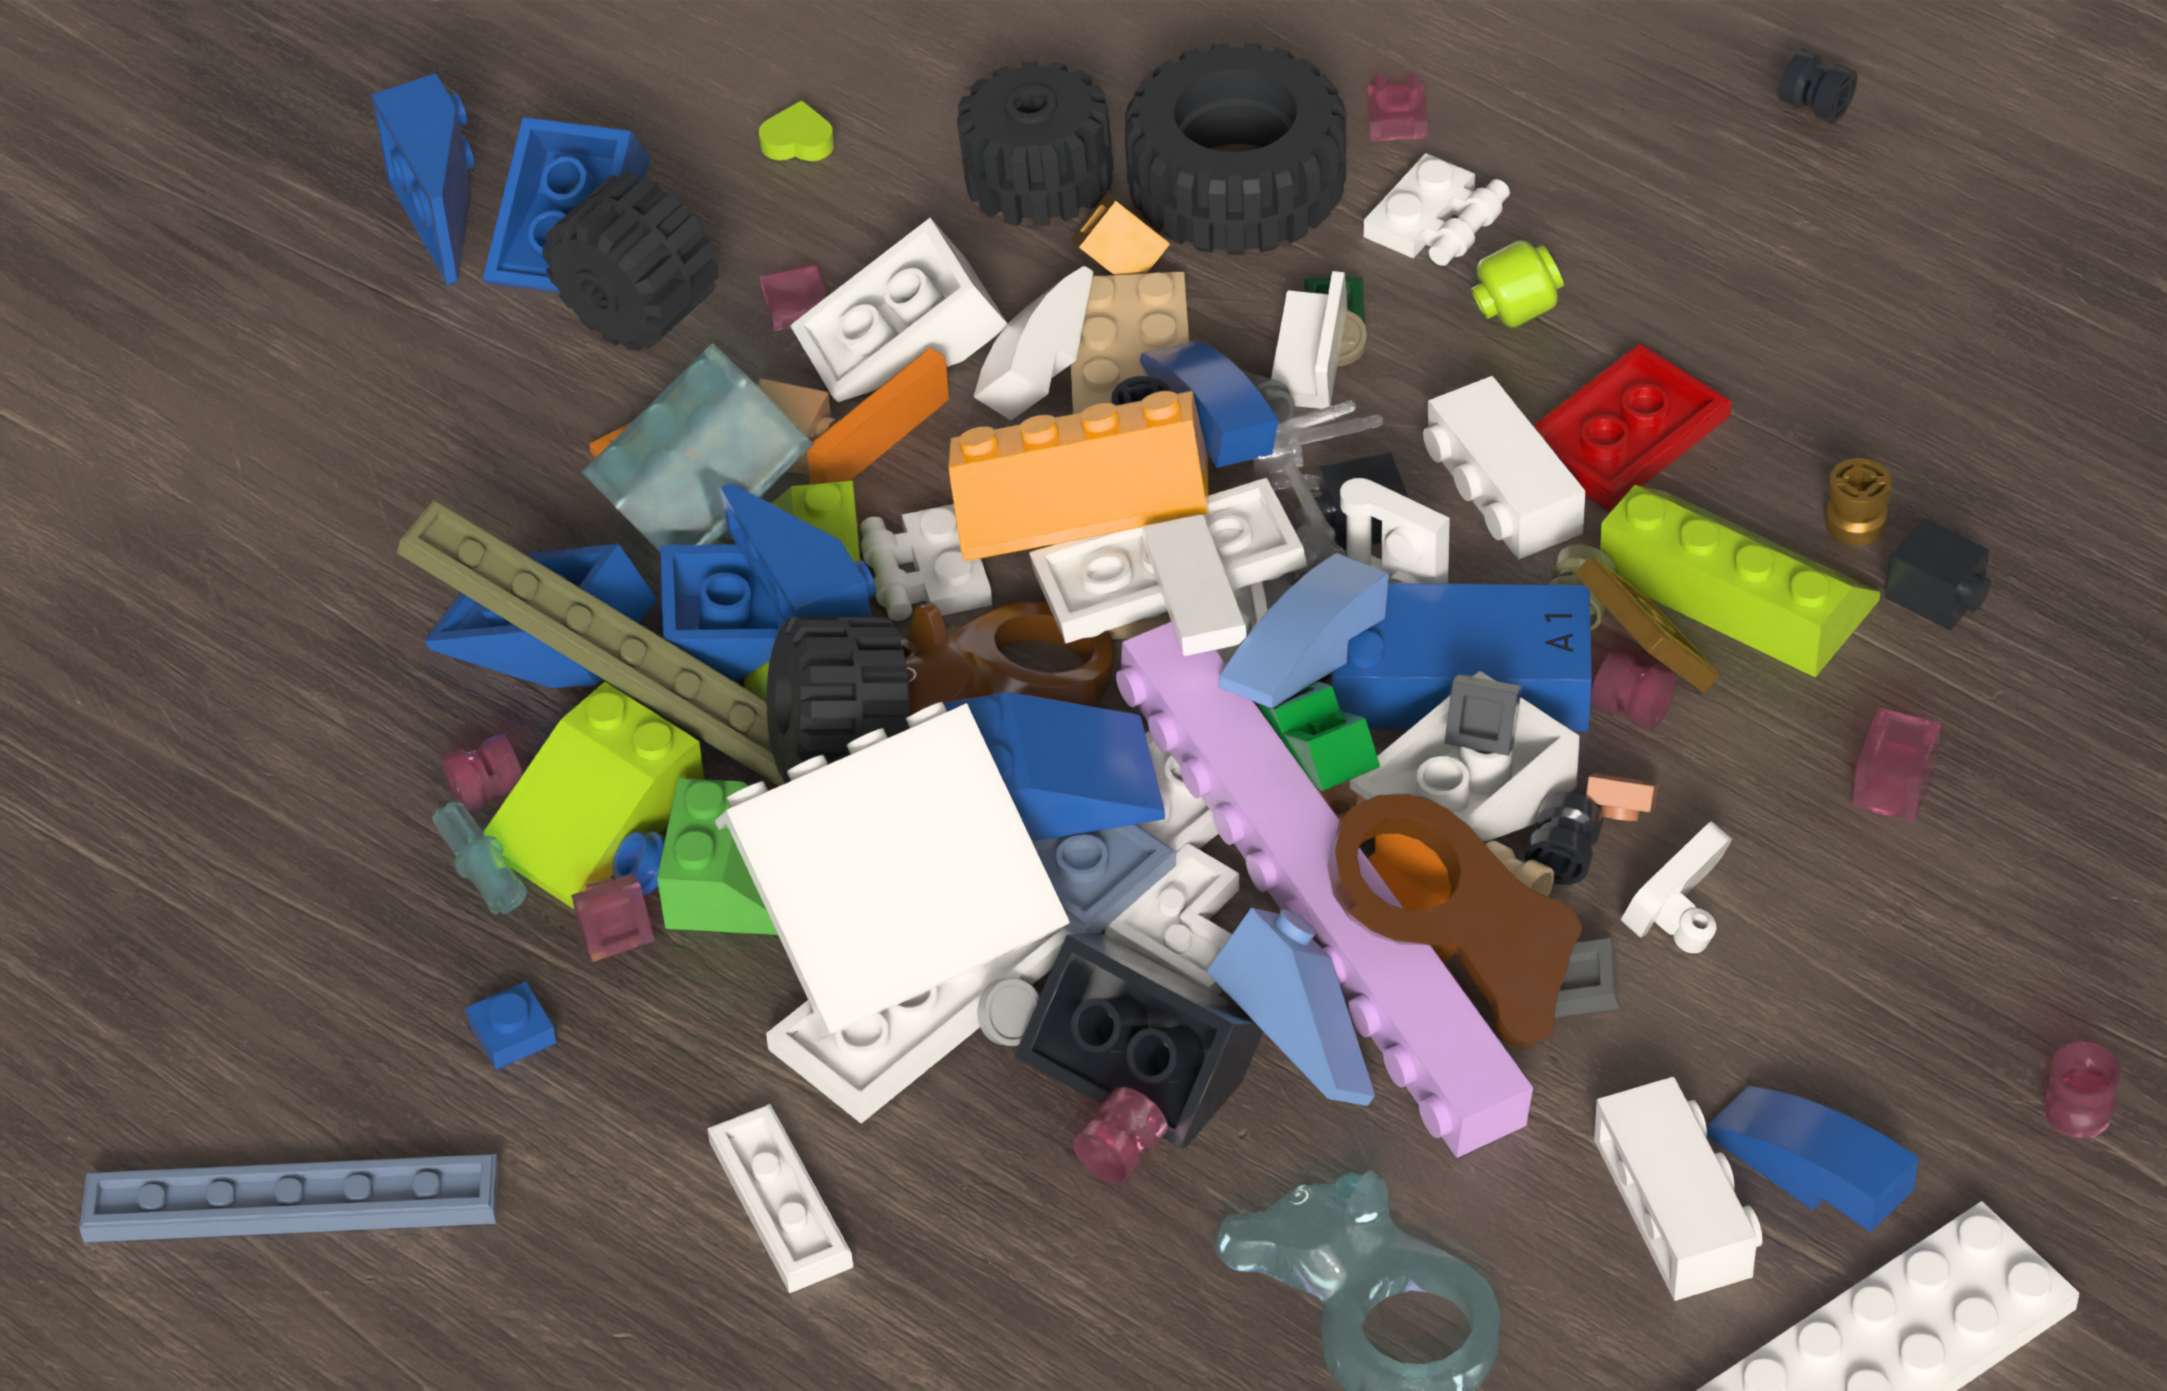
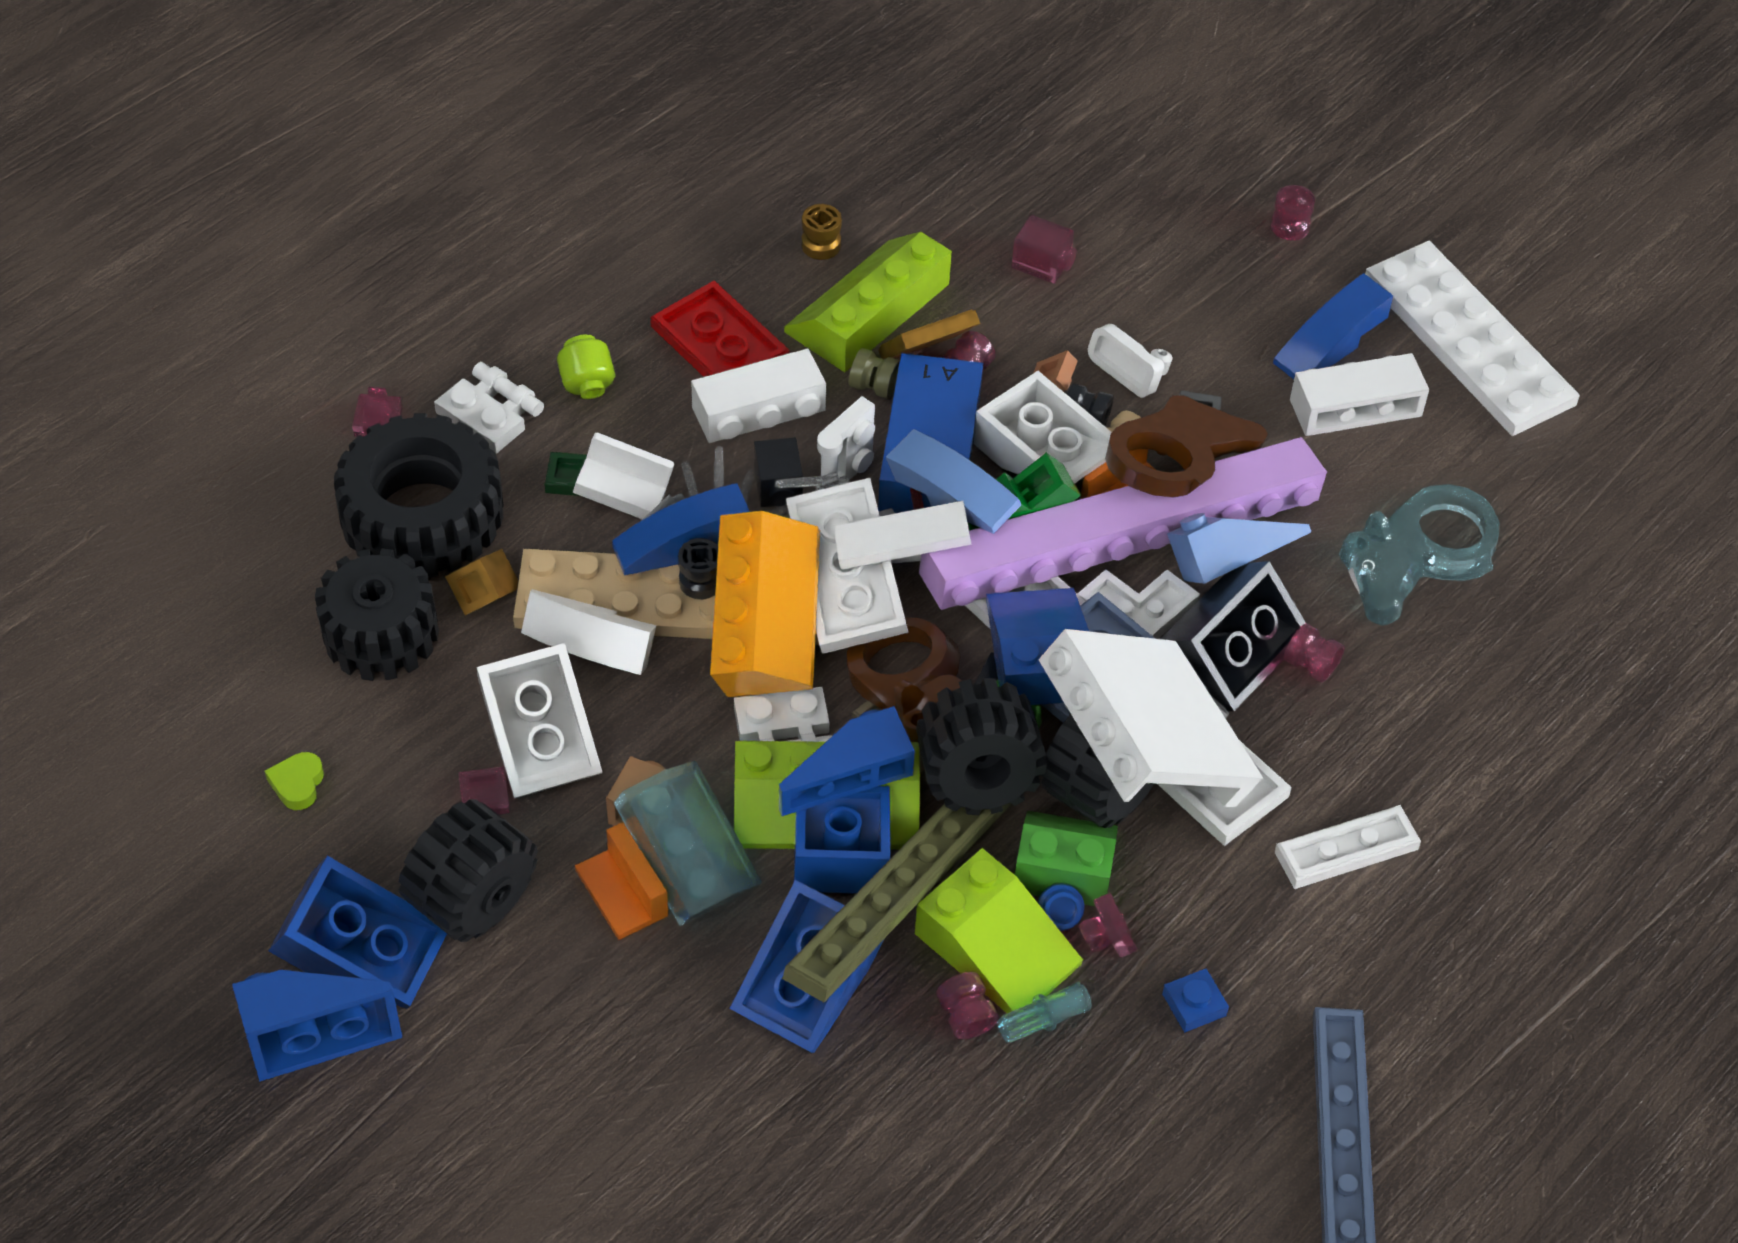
camera: 90 degrees left, 5 degrees up
orange tile [806,348,949,484] -> none
tile [1444,674,1522,756] -> none
black wheel [1779,49,1858,123] -> none
black brick [1885,518,1991,630] -> none

